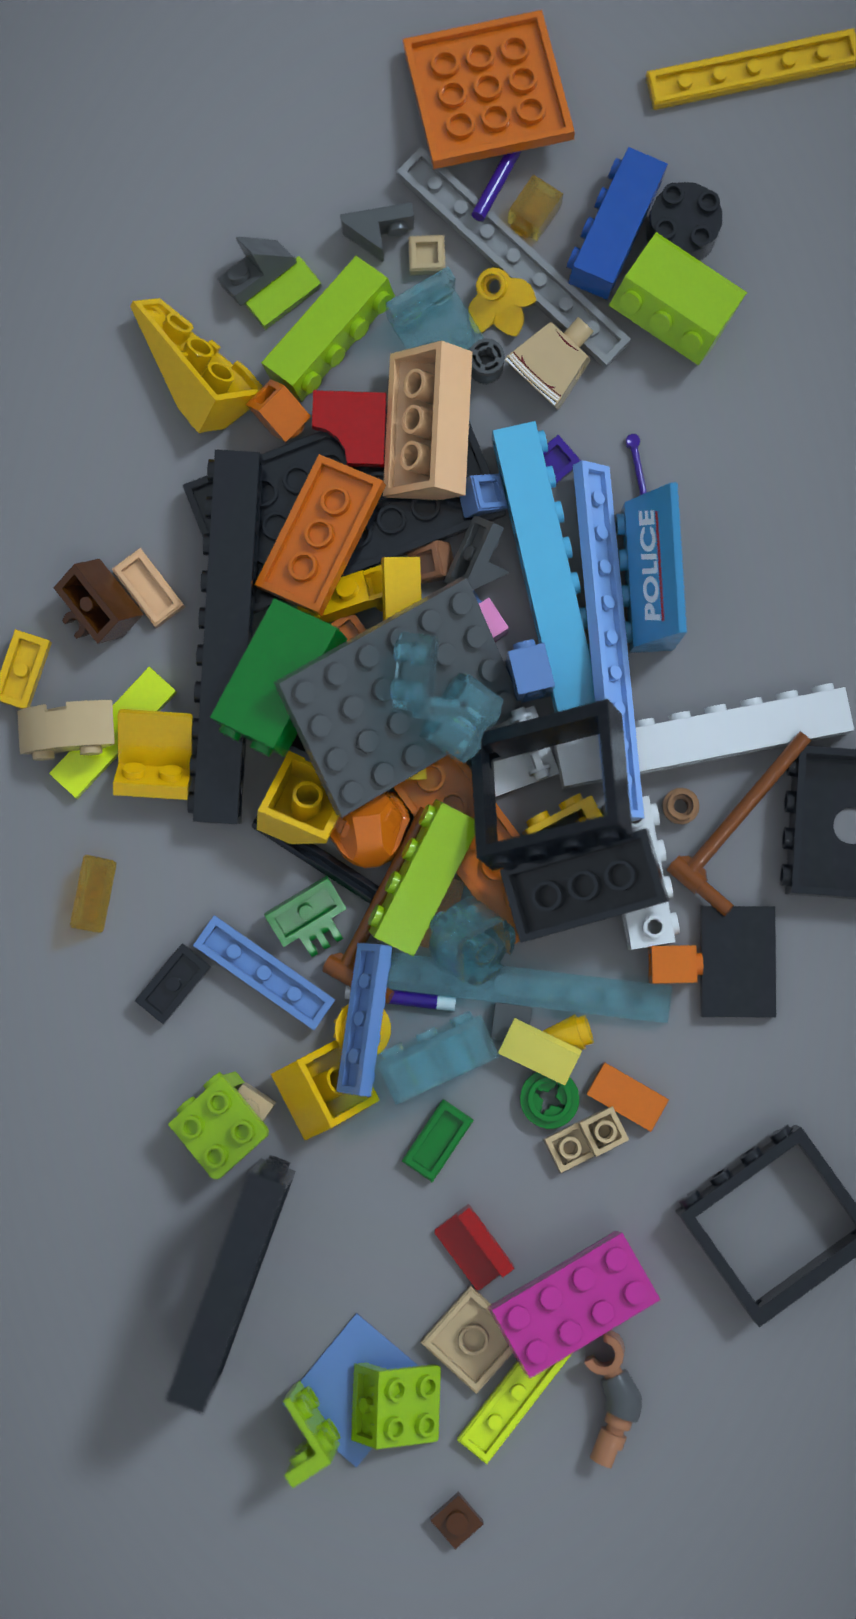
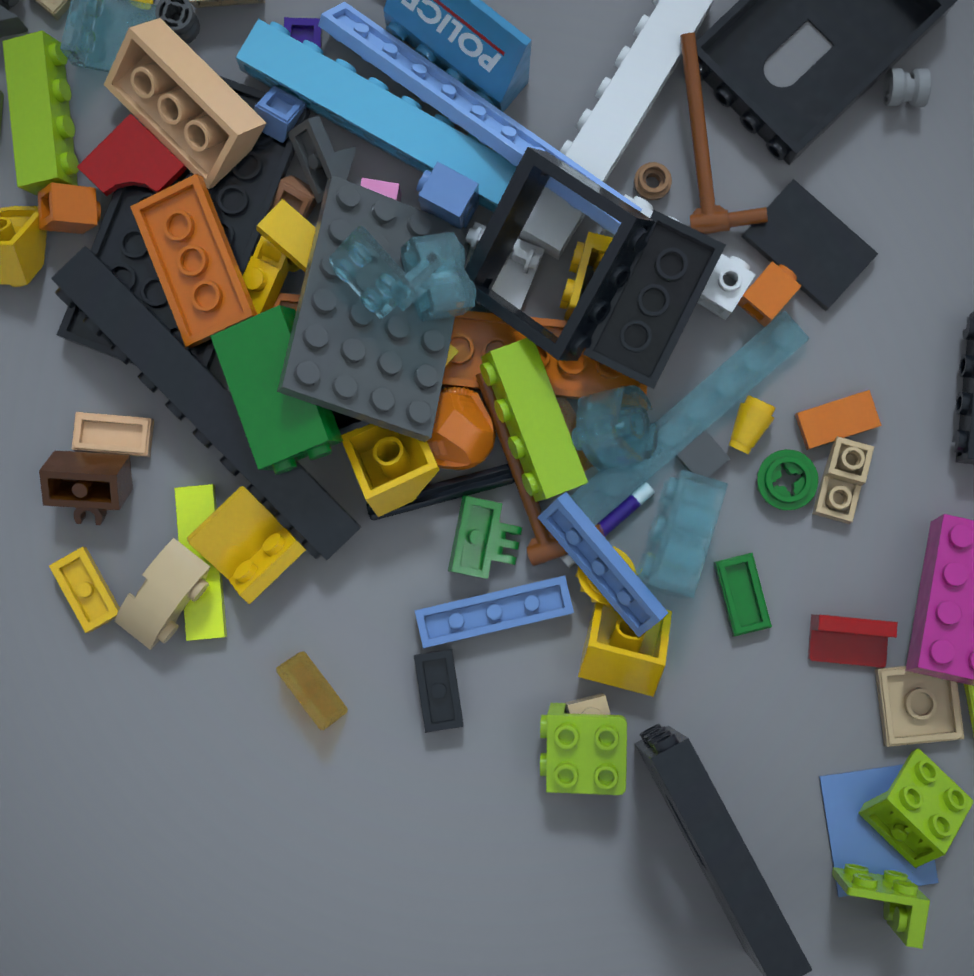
camera: 45 degrees left, 0 degrees up
light yellow tile [498,1018,582,1086] -> none

